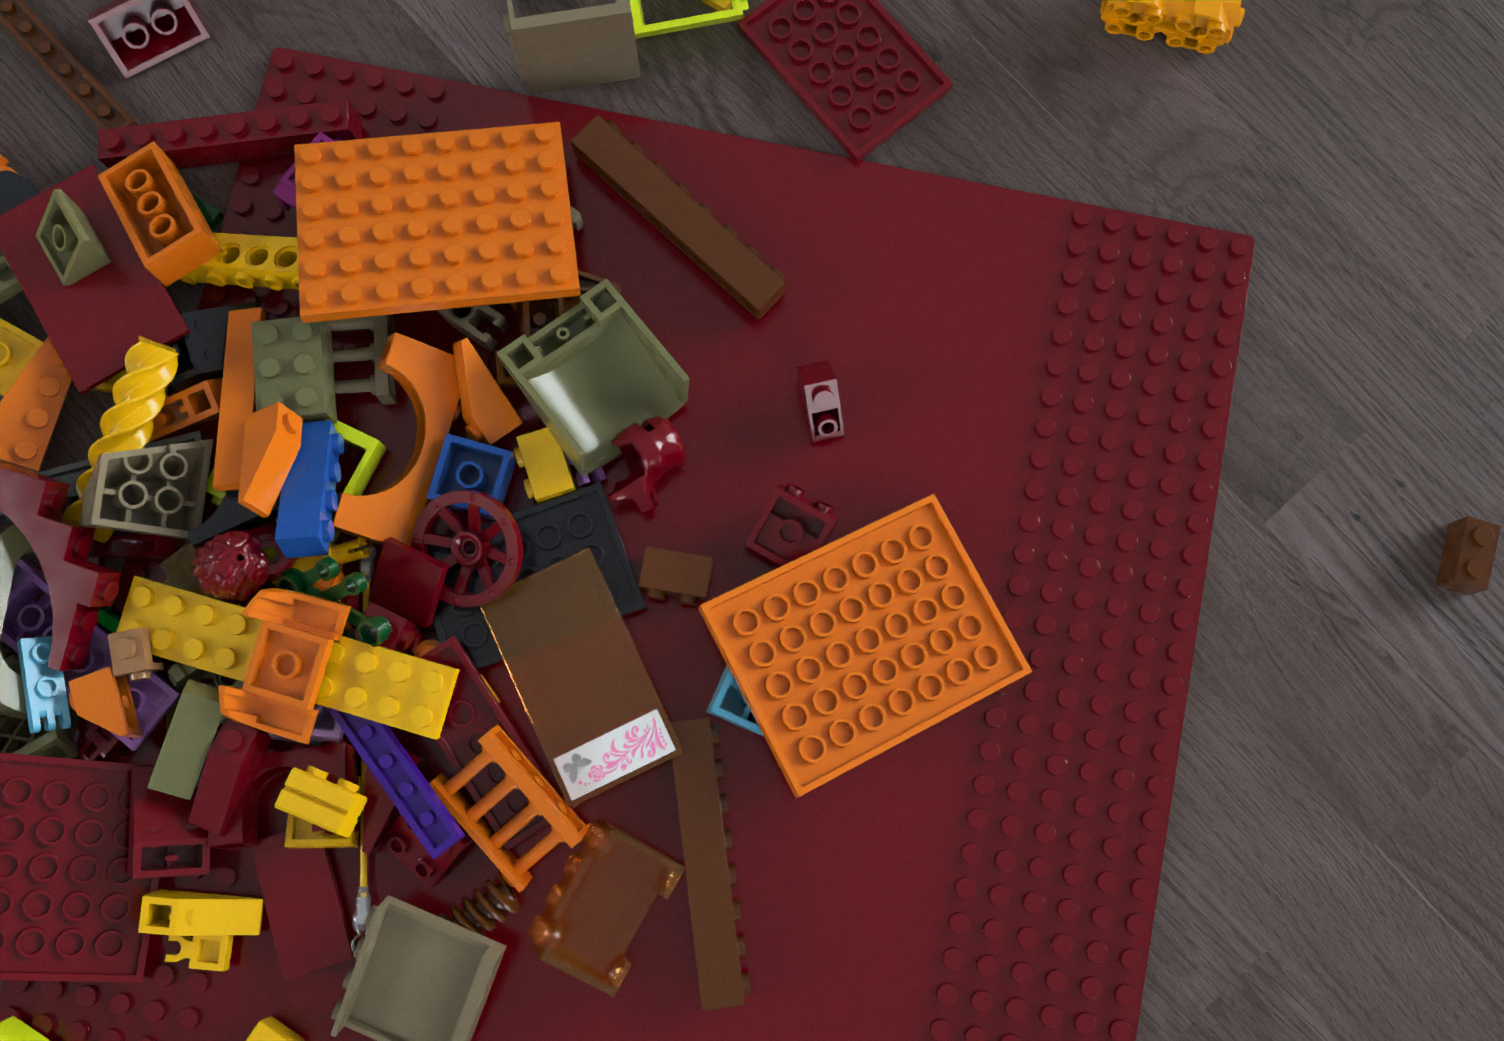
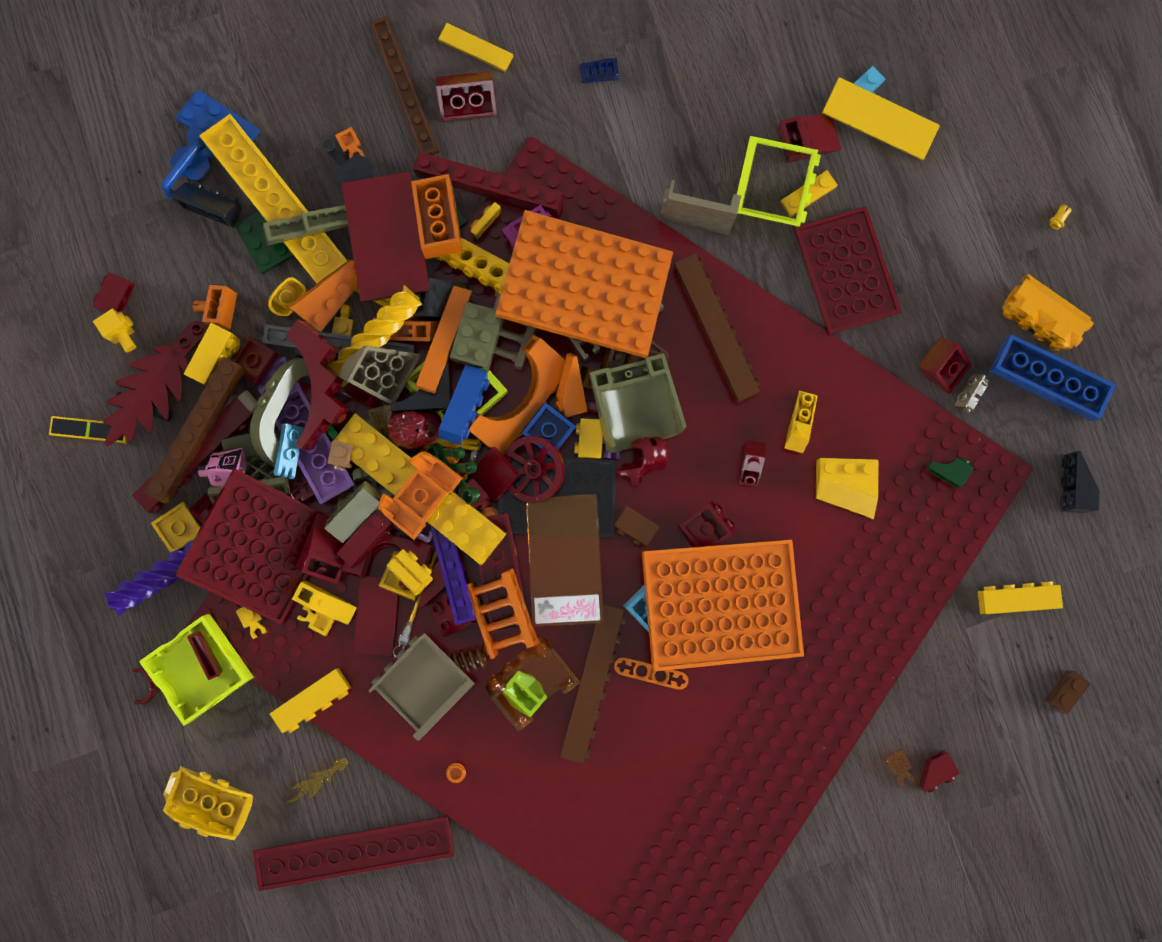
camera: 20 degrees right, 5 degrees up
olive slope [35,189,112,286] -> none
orange slope [68,667,143,739] -> none
orange slope [238,401,303,518] -> none
none -> yellow plate [236,607,267,639]
none -> yellow plate [332,304,354,336]
none -> yellow plate [470,202,502,240]
none -> lime slope [501,671,547,718]
none -> orange beam [614,657,688,690]
none -> yellow slope [784,390,818,453]
none -> yellow wedge [816,458,878,519]
none -> clear orange plate [884,749,915,787]
none -> dark red slope [918,337,972,394]
none -> dark red slope [919,750,960,793]
none -> dark green arch [924,457,974,489]
none -> dark tan hinge [954,374,989,413]
none -> yellow brick [978,581,1063,614]
none -> blue brick [989,334,1116,422]
none -> black slope [1060,451,1100,513]

